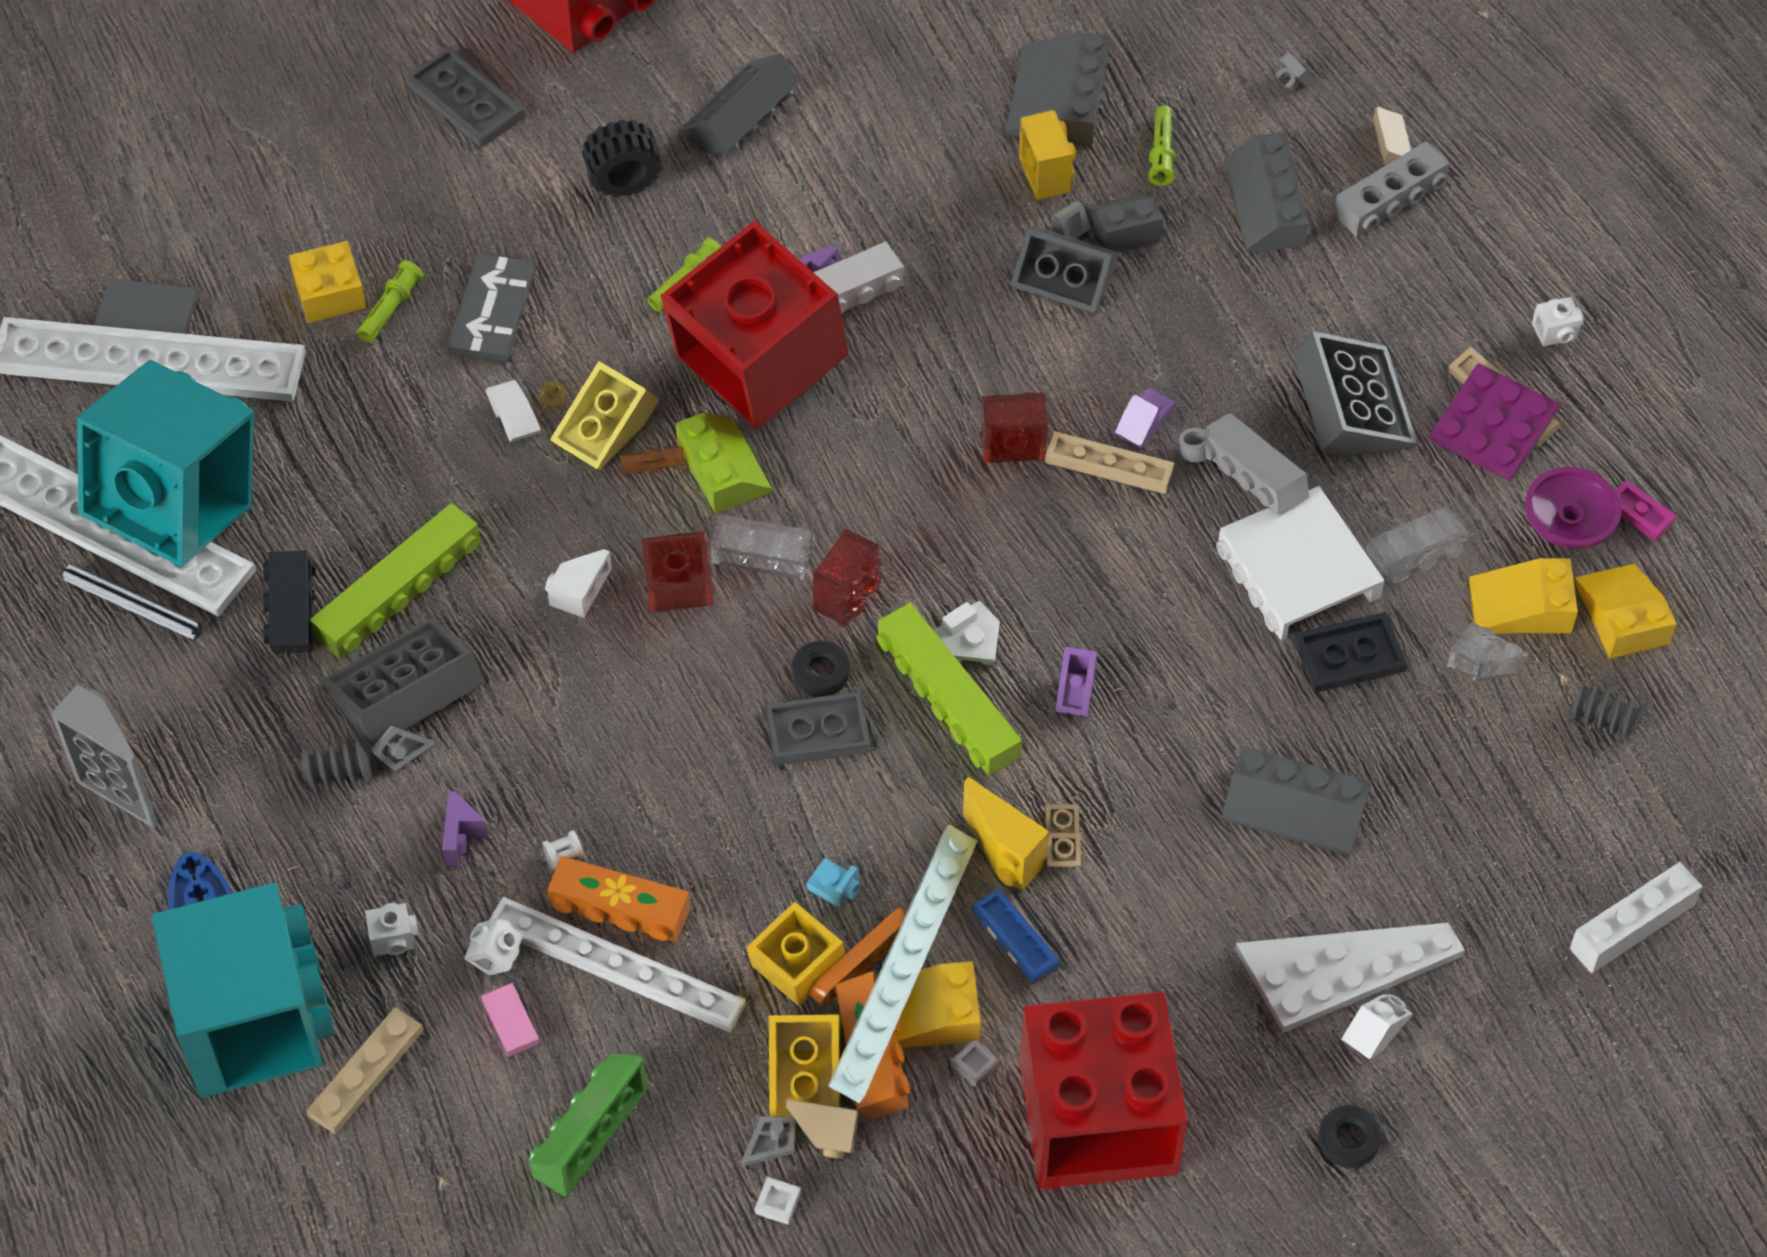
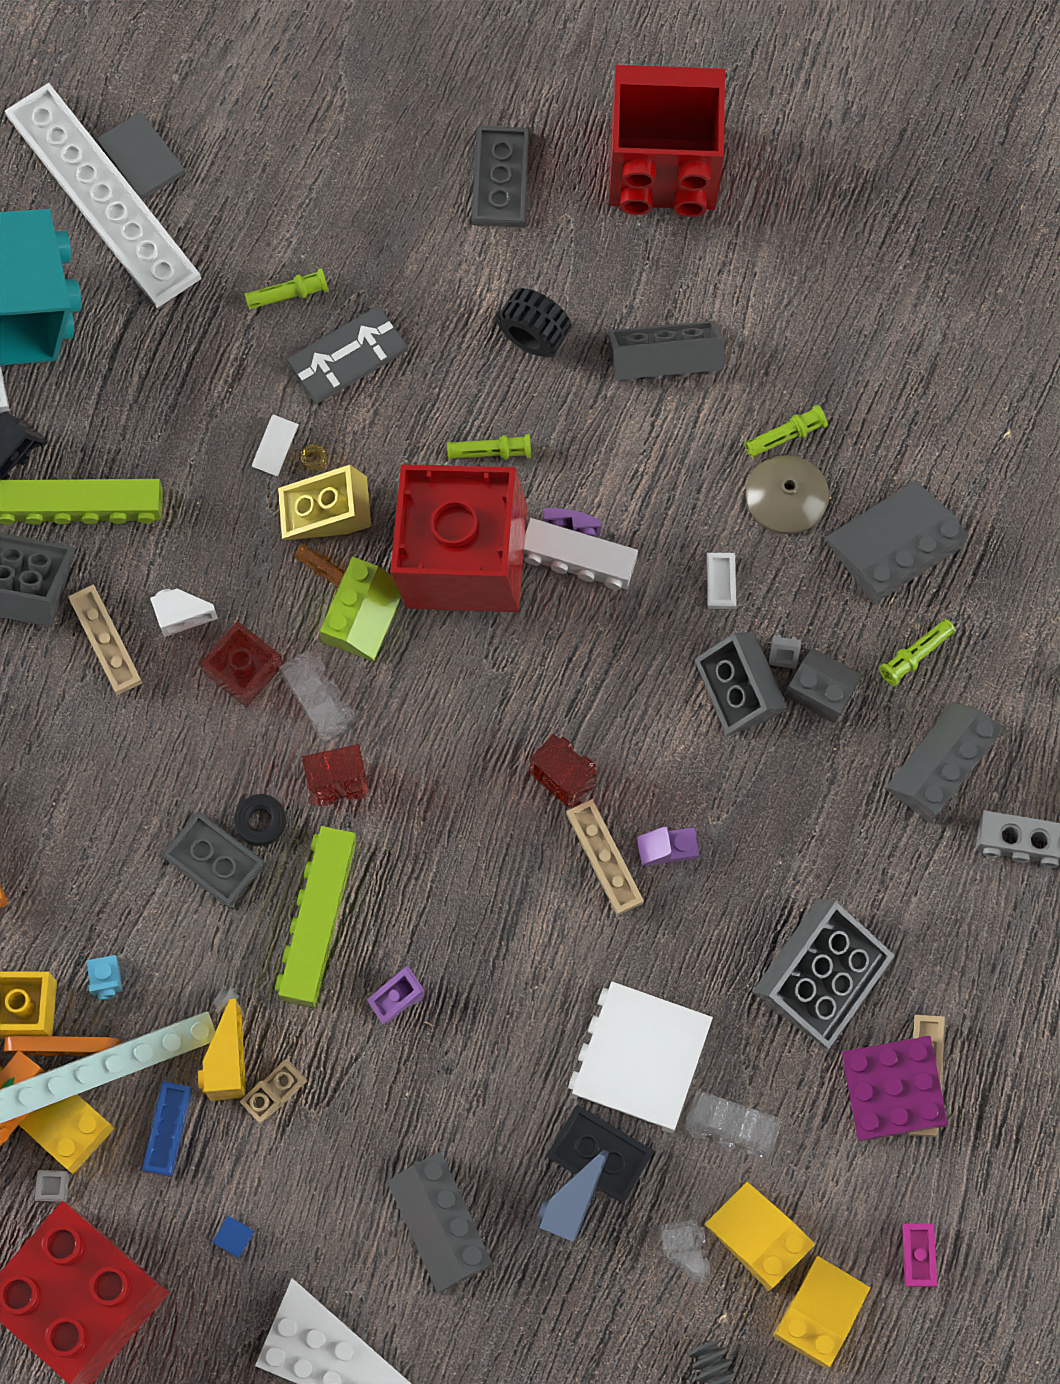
camera: 45 degrees right, 15 degrees up
yellow brick [288,240,366,324] -> none
white plate [934,600,1000,666] -> none
yellow brick [1019,110,1076,200] -> none
light grey hinge [1179,413,1309,515] -> none
magenta dish [1525,467,1621,549] -> none
white brick [1532,297,1583,347] -> none
none -> tan plate [68,584,142,695]
none -> blue tile [212,1216,255,1258]
none -> light grey plate [213,987,239,1014]
none -> sand blue slope [538,1149,609,1242]
none -> white tile [706,553,736,609]
none -> lime pin [744,405,828,458]
none -> dark tan dish [745,455,829,534]

